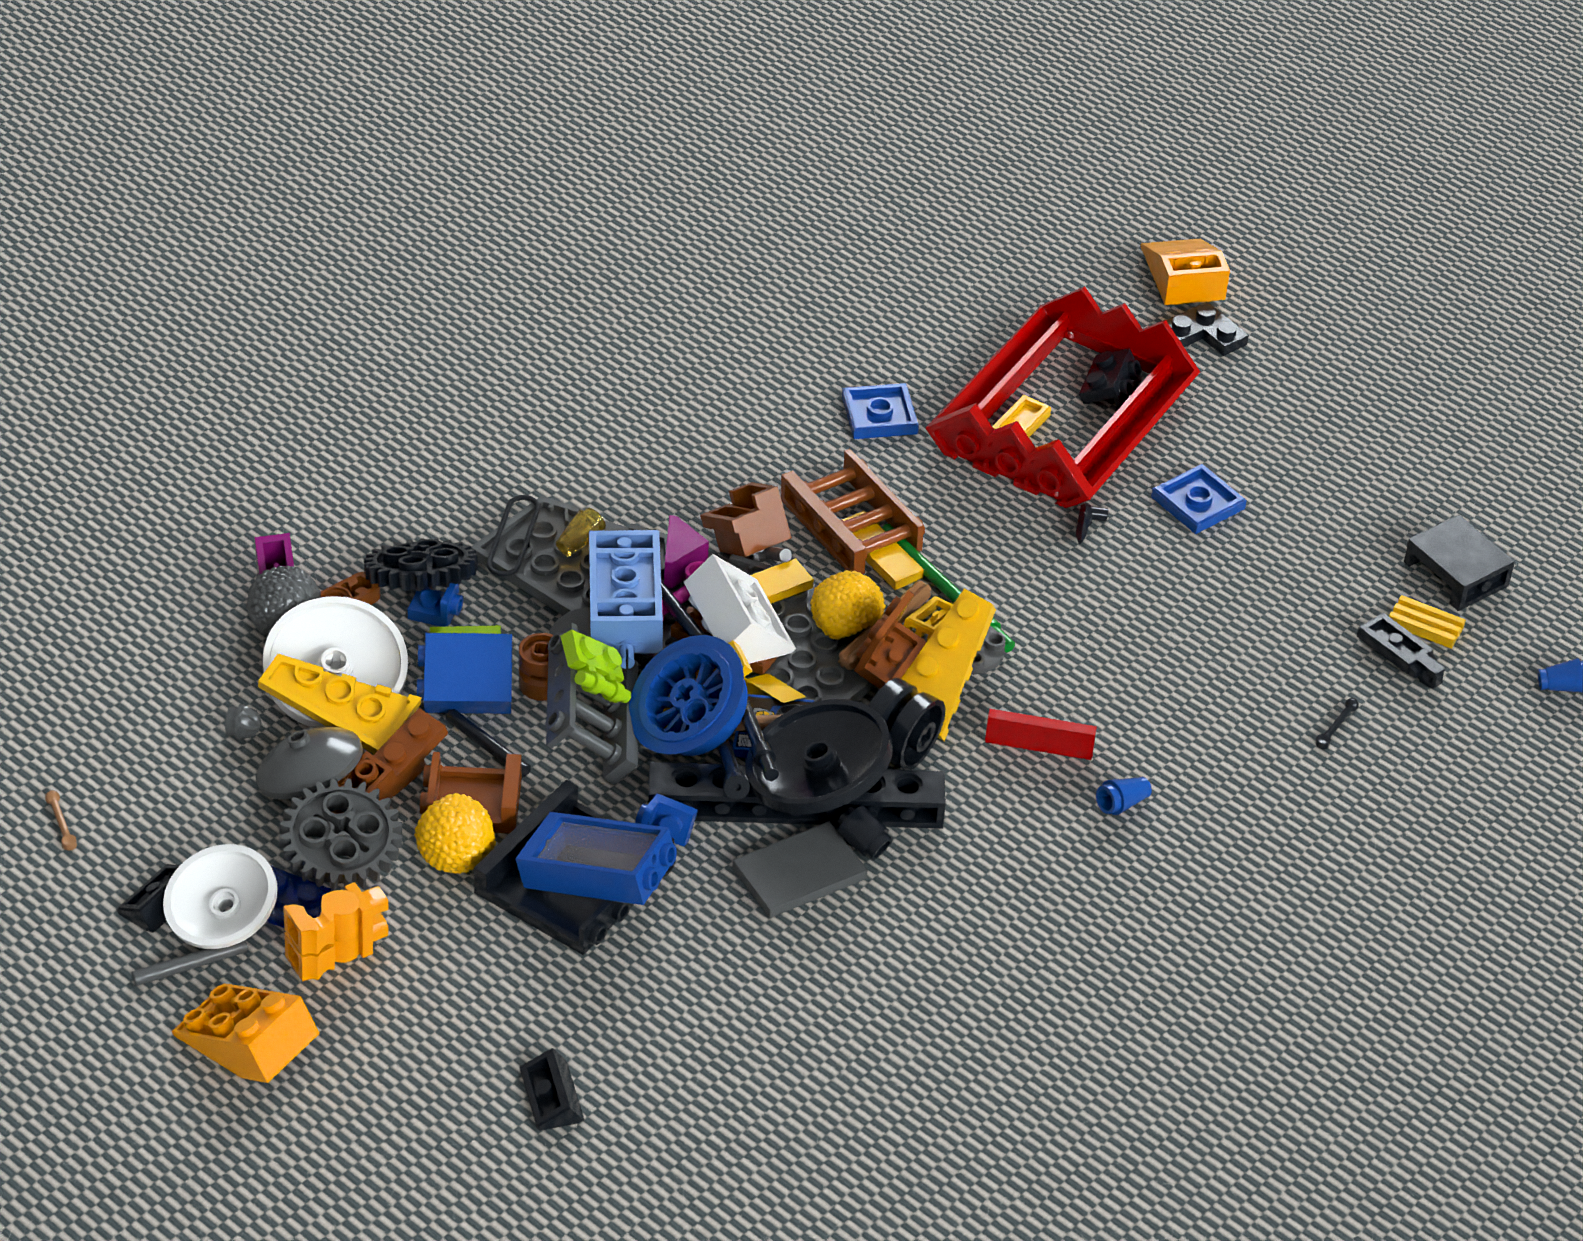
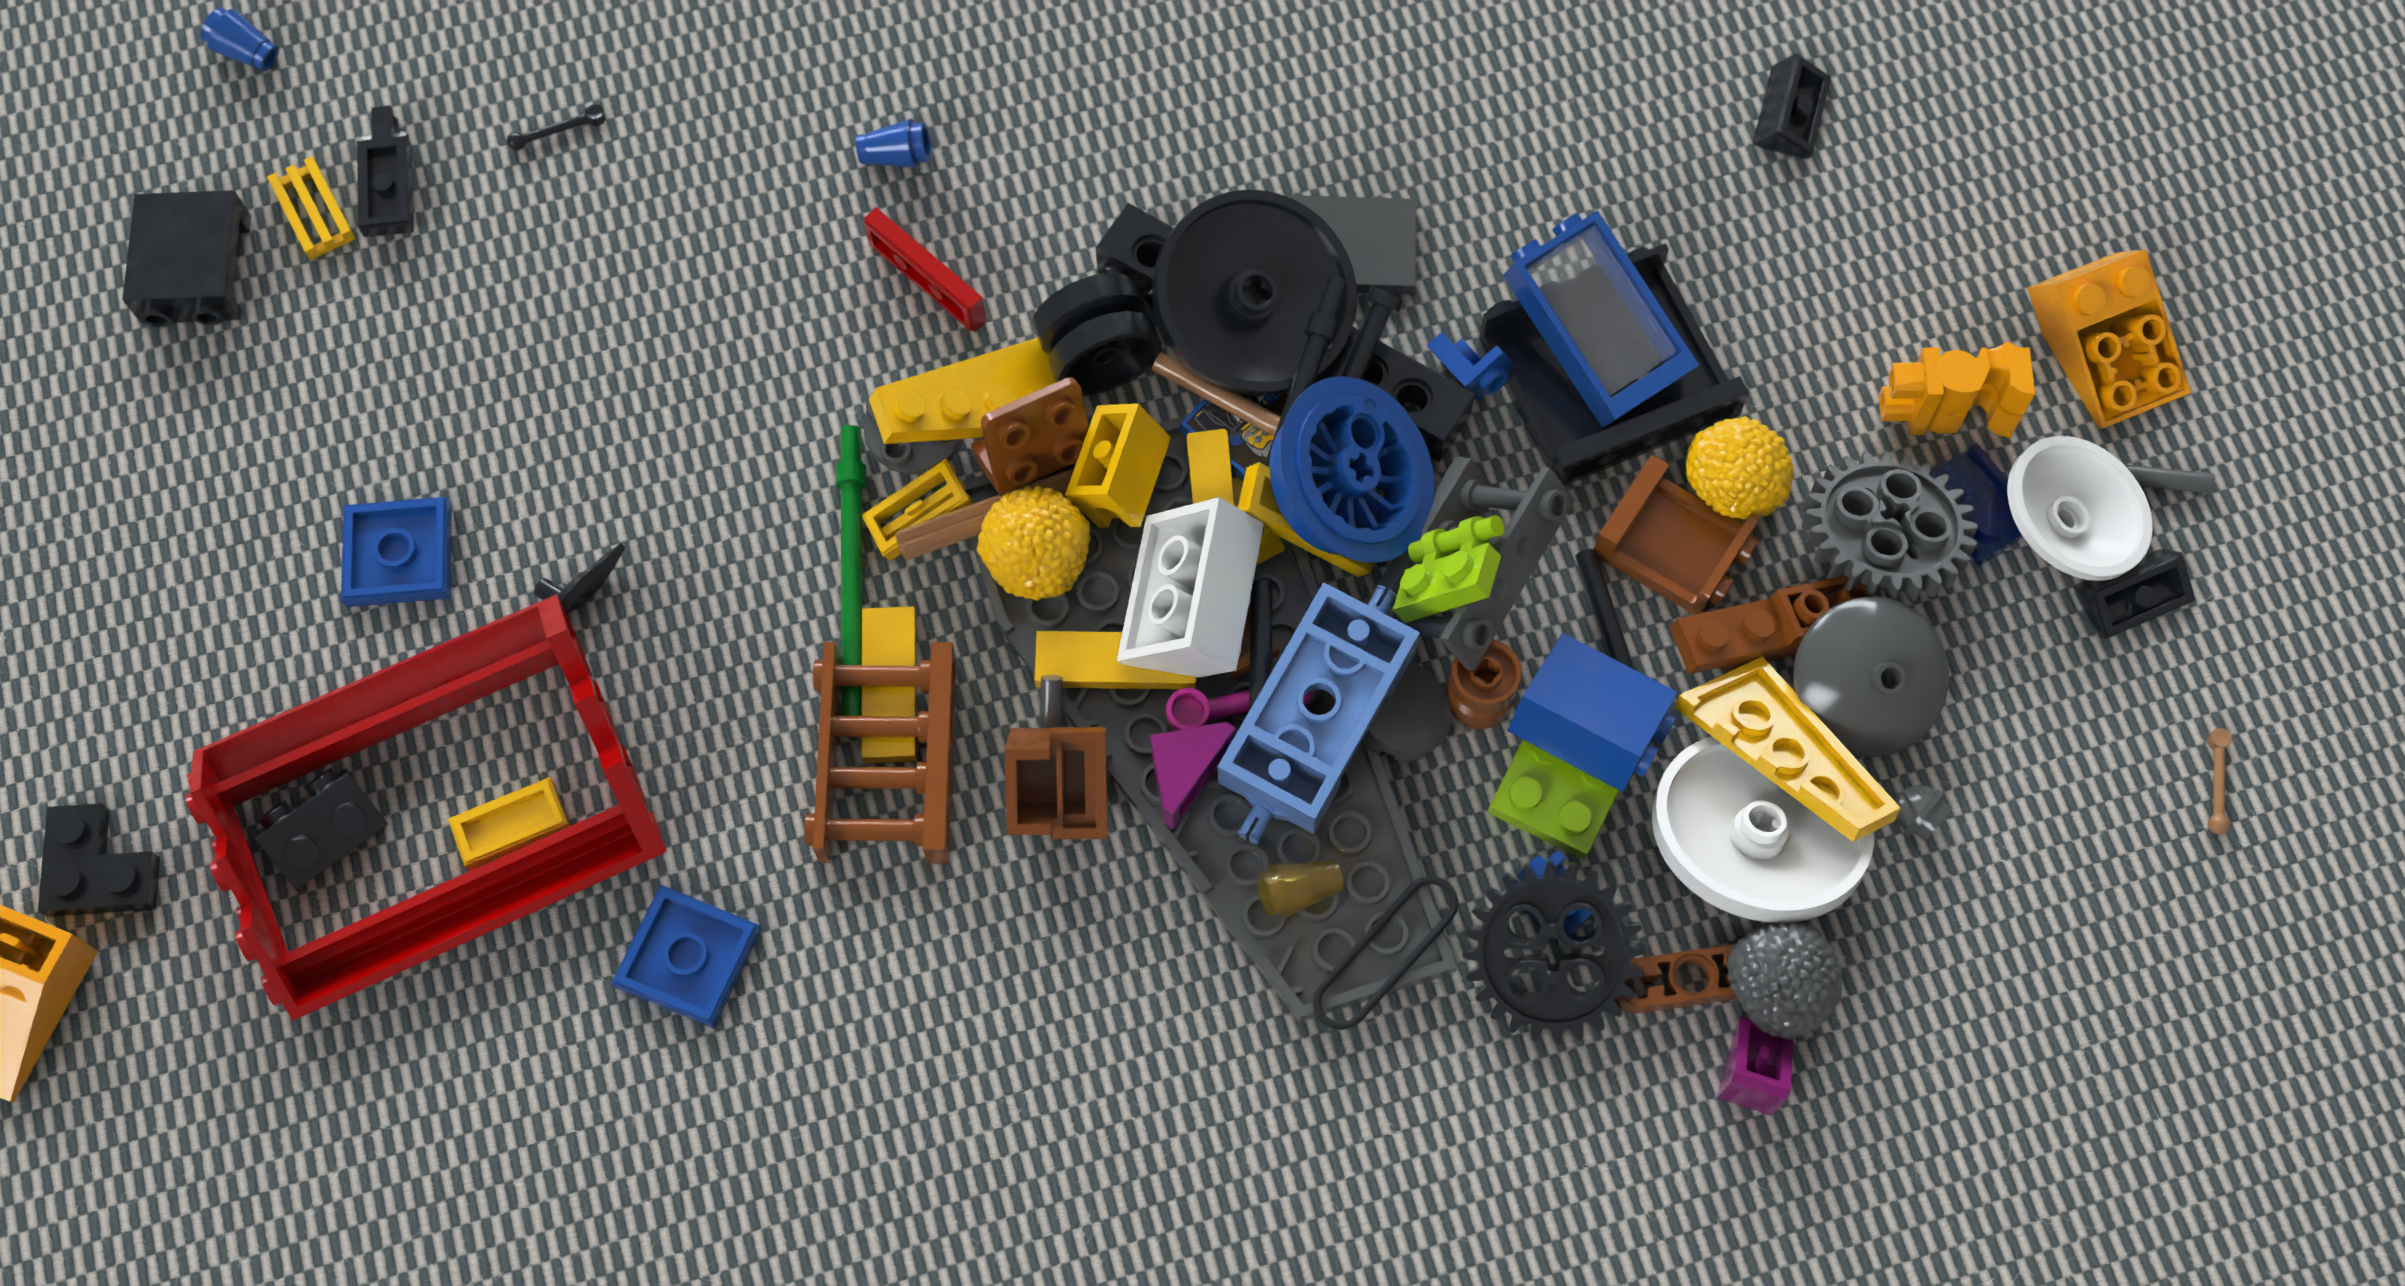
camera: 145 degrees left, 25 degrees up
none -> yellow brick [1065,404,1171,528]

